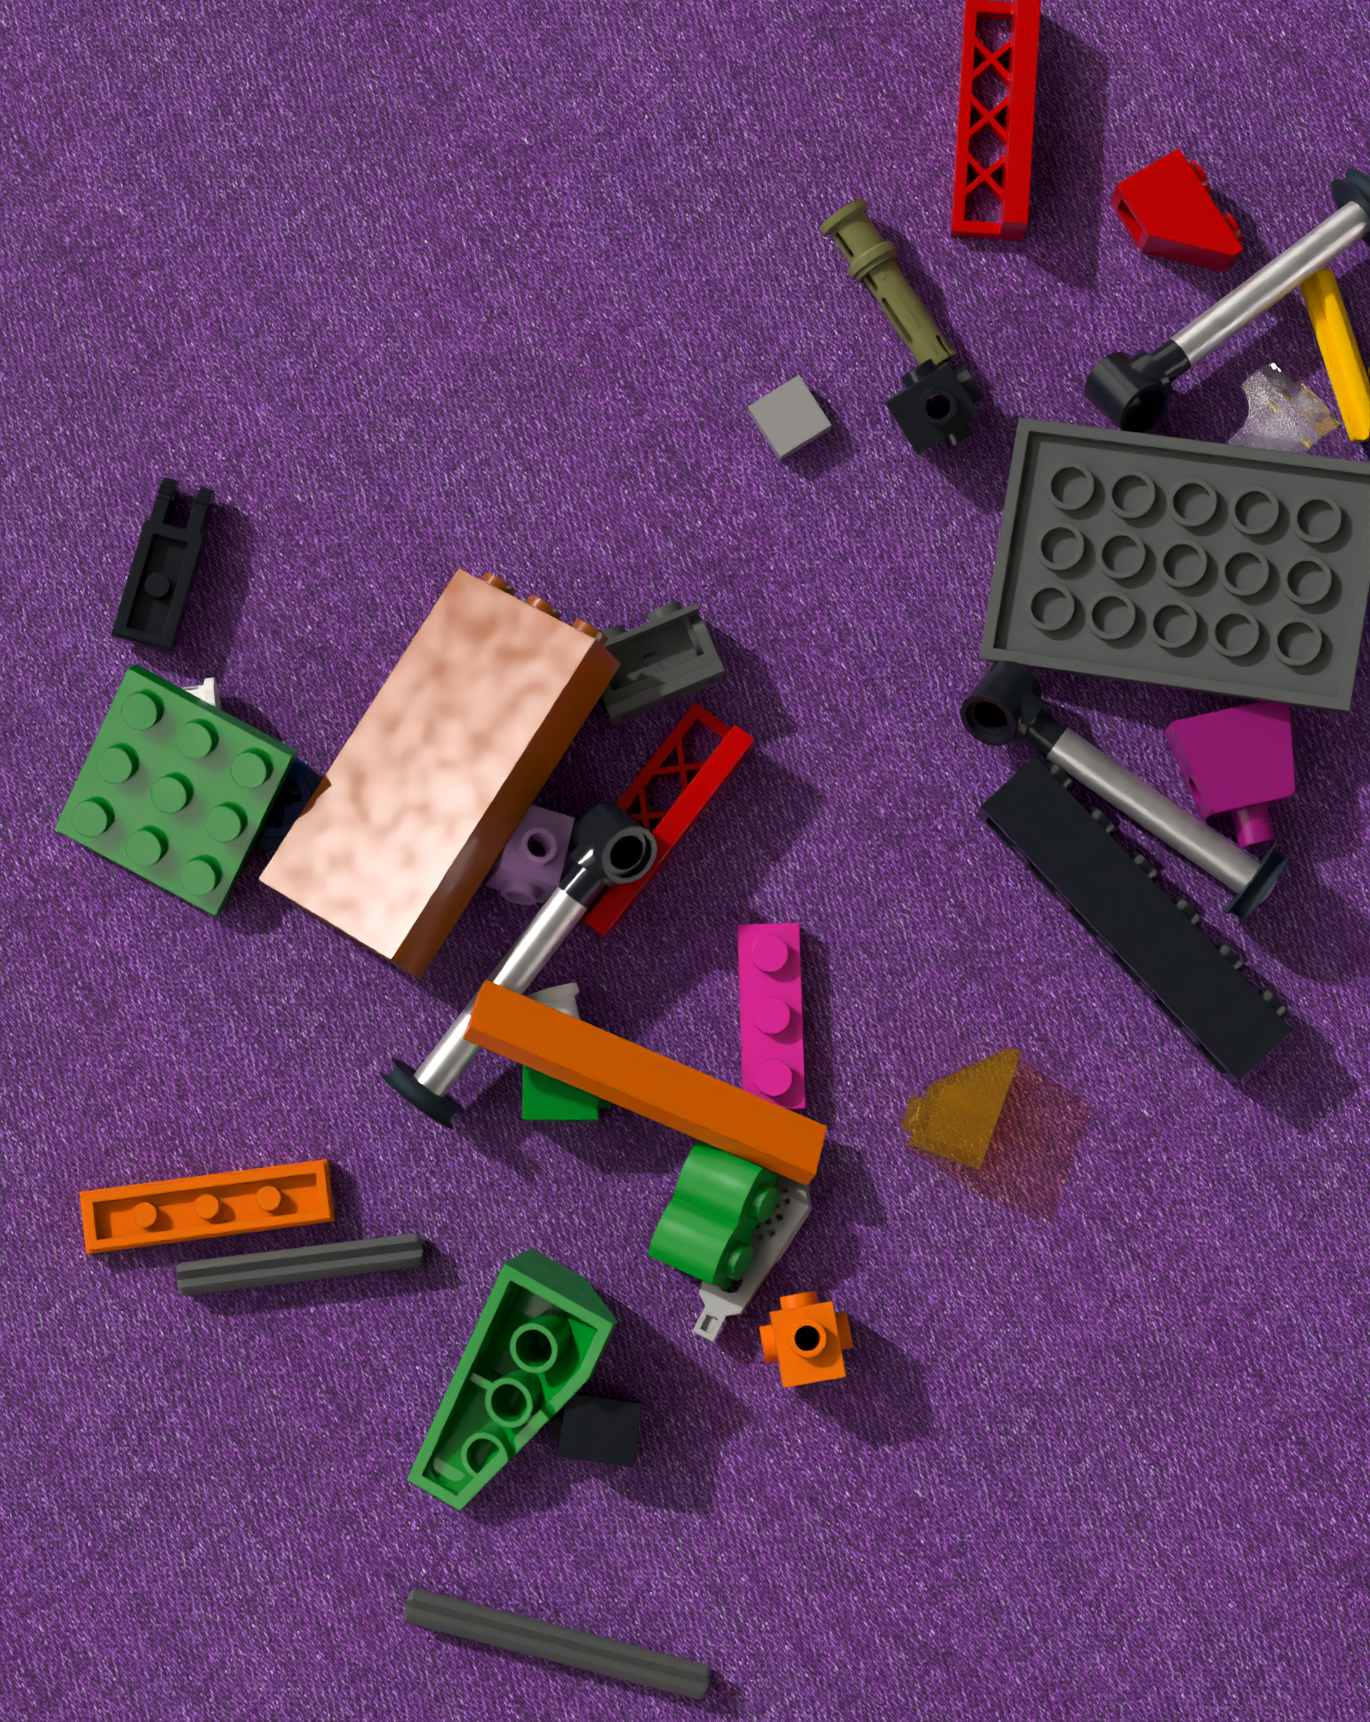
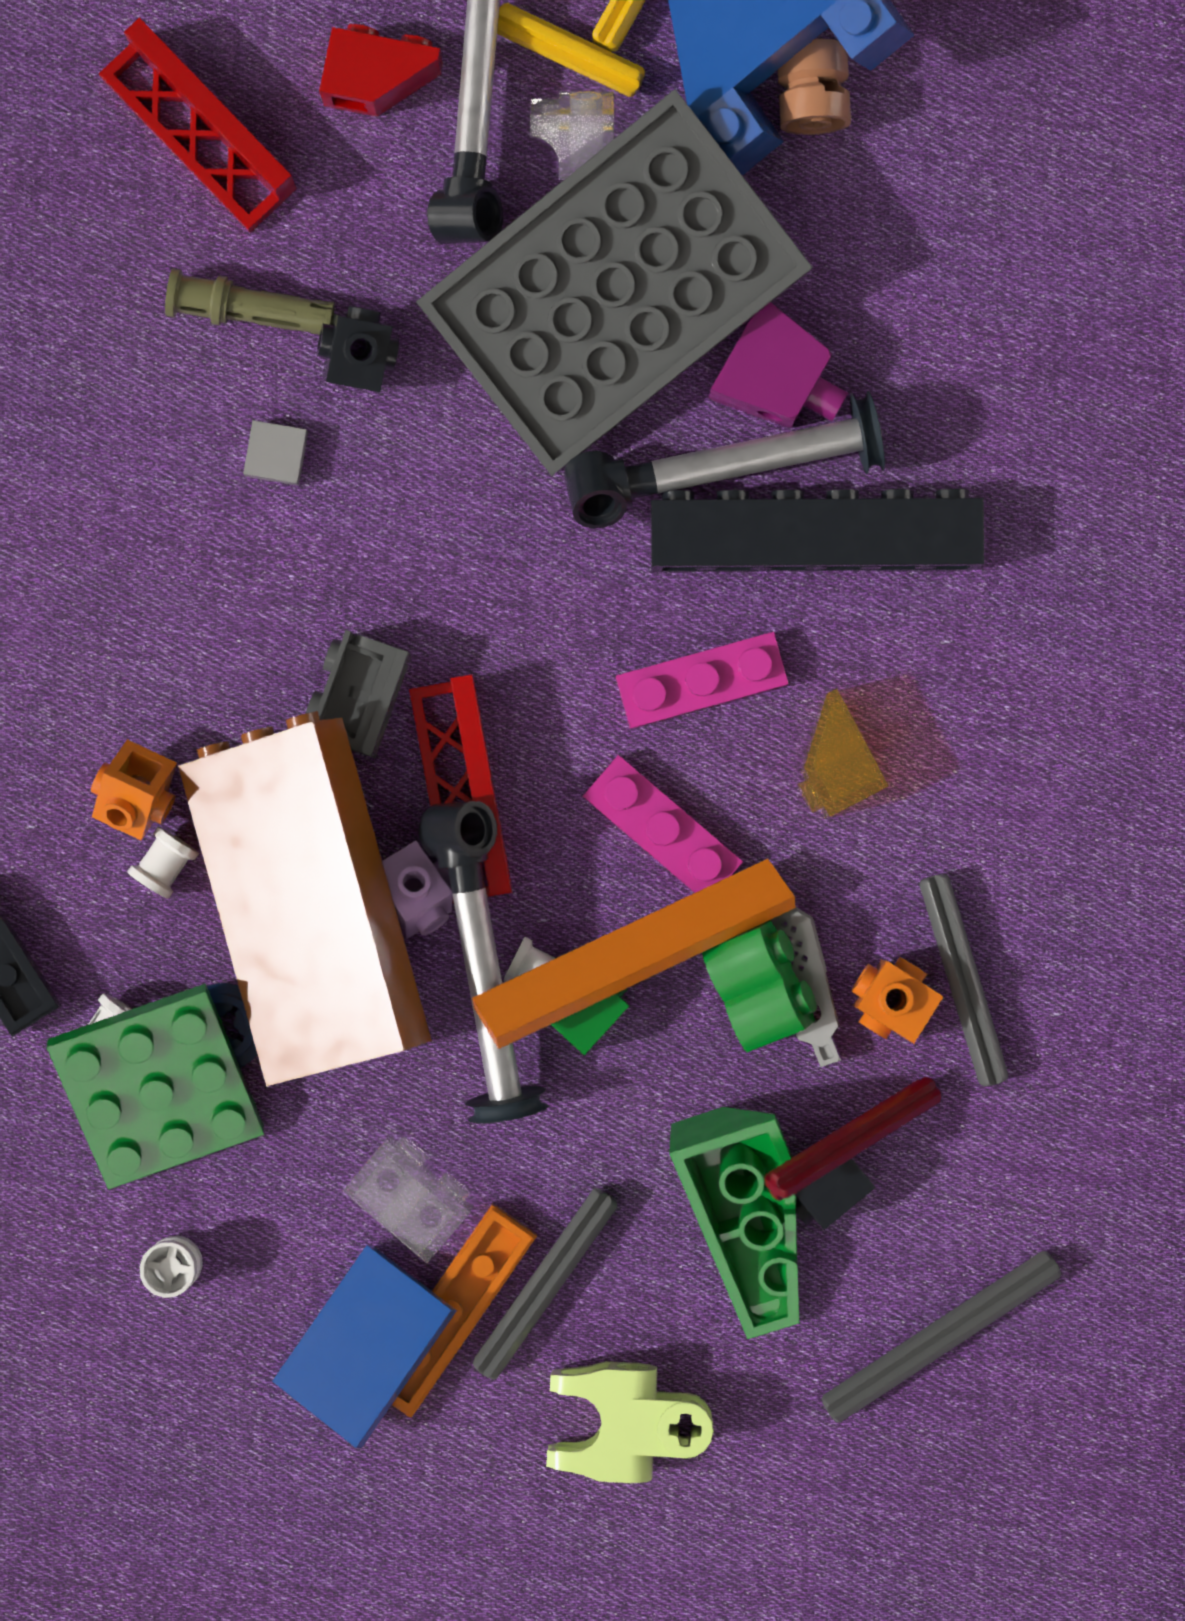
camera: 45 degrees left, 5 degrees up
none -> orange brick [91,739,177,841]
none -> white bush [127,826,199,899]
none -> white wheel [140,1236,203,1298]
none -> blue tile [272,1245,457,1448]
none -> clear brick [343,1136,473,1263]
none -> yellowish green piece [546,1361,713,1483]
none -> dark pink plate [615,632,788,730]
none -> dark red axle [764,1077,942,1200]
none -> dark grey axle [919,873,1009,1087]

